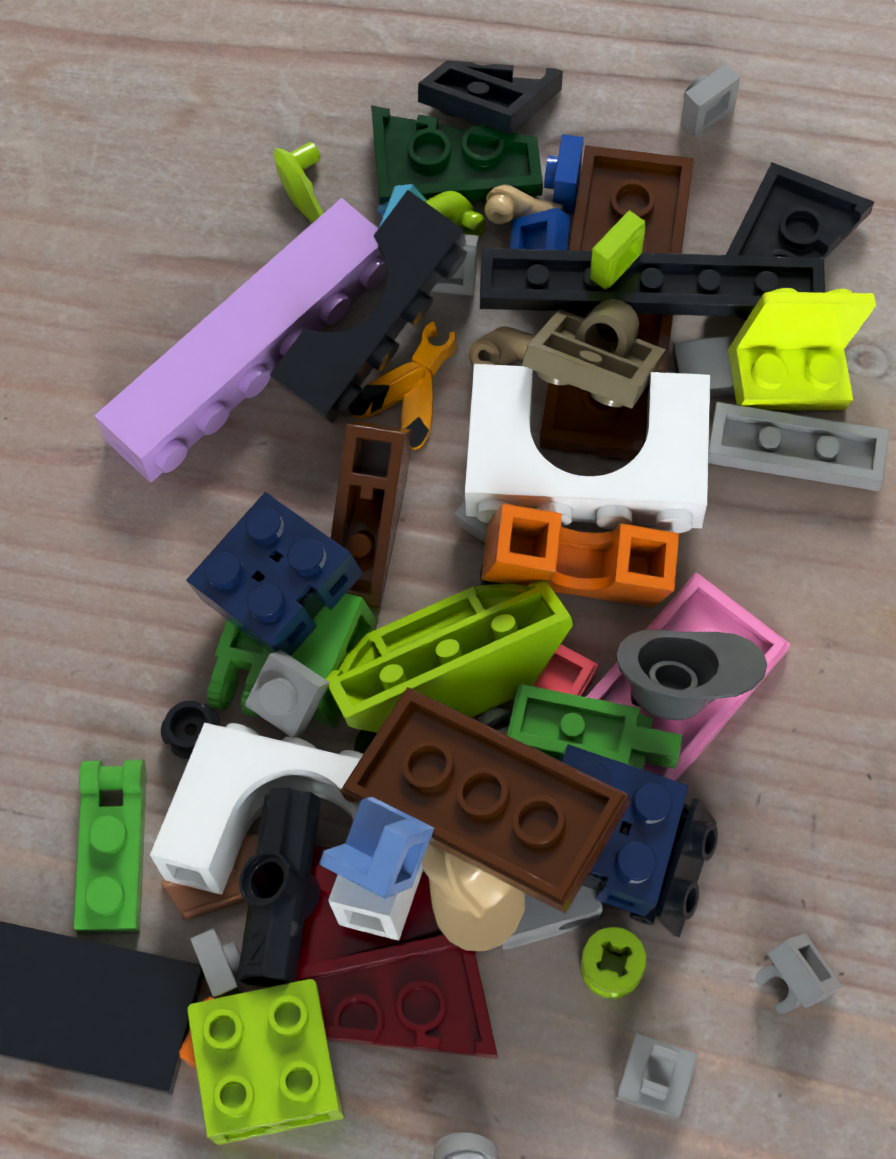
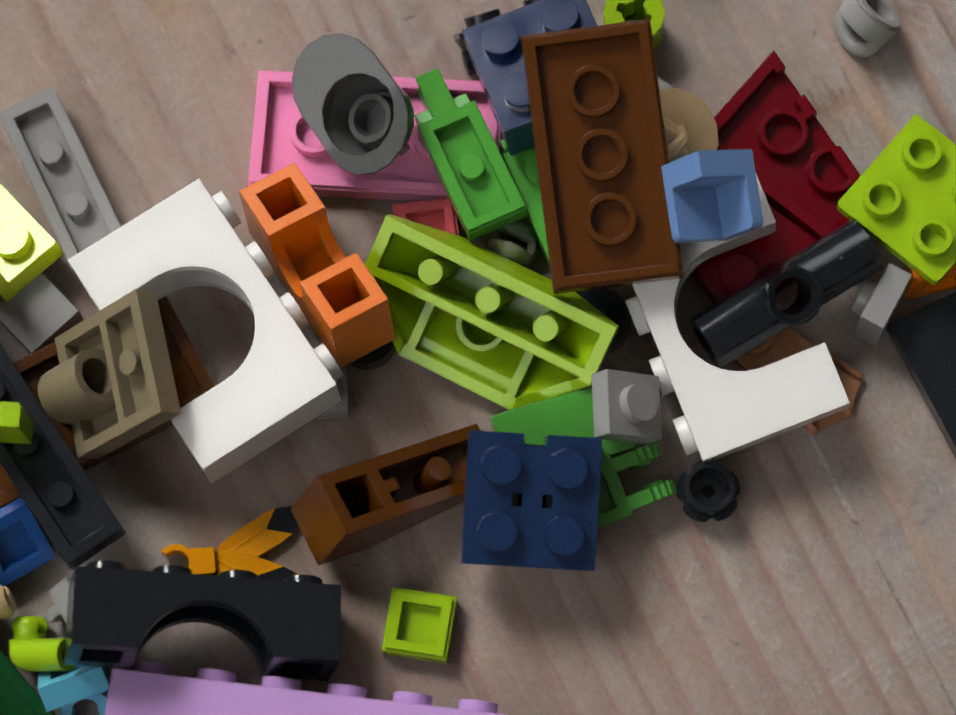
camera: 125 degrees left, 5 degrees up
bright green plate [73,759,147,934] -> none
tan arm [469,326,536,366] -> none
none -> lime tile [381,587,458,665]

